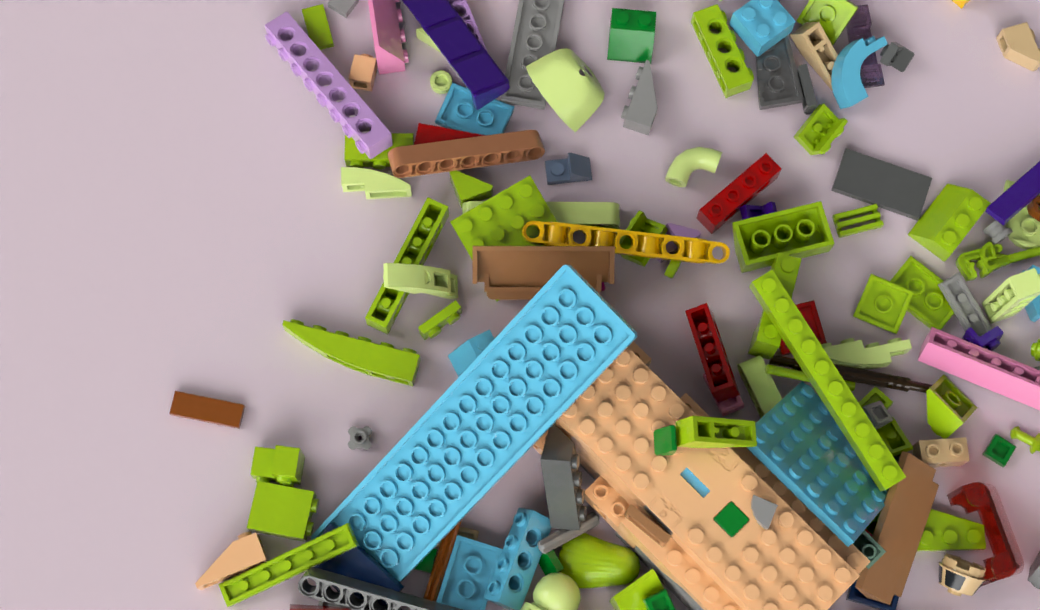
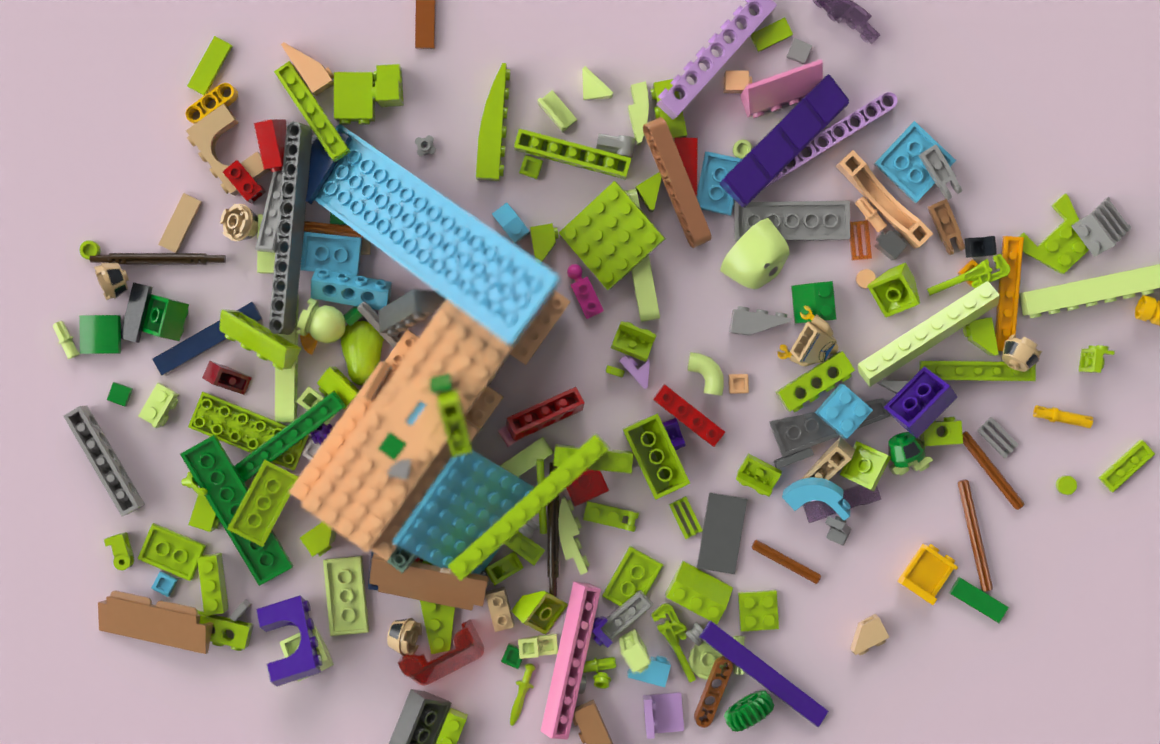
camera: 85 degrees right, 15 degrees up
yellowish green slope [383,263,458,299] -> none
lime plate [418,300,462,340] -> none
medium nougat slope [473,246,615,300] -> none
yellow beam [522,221,730,264] -> none
sand blue slope [545,153,592,185] -> none
lime plate [853,274,915,334] -> none
light grey slope [862,401,894,430] -> none
none -> yellowish green slope [518,634,558,659]
none -> lime tile [519,155,543,180]
none -> lime slope [530,223,559,264]
none -> yellowish green panel [537,90,577,133]
none -> yellowish green slope [582,66,613,100]
none -> lime plate [583,501,639,532]
none -> lime axle [583,657,616,673]
none -> light grey piece [596,134,636,158]
none -> light nougat tile [728,374,749,394]
none -> lime plate [738,590,779,632]
none -> dark orange axle [751,540,821,584]
none -> tan torso [777,306,838,367]

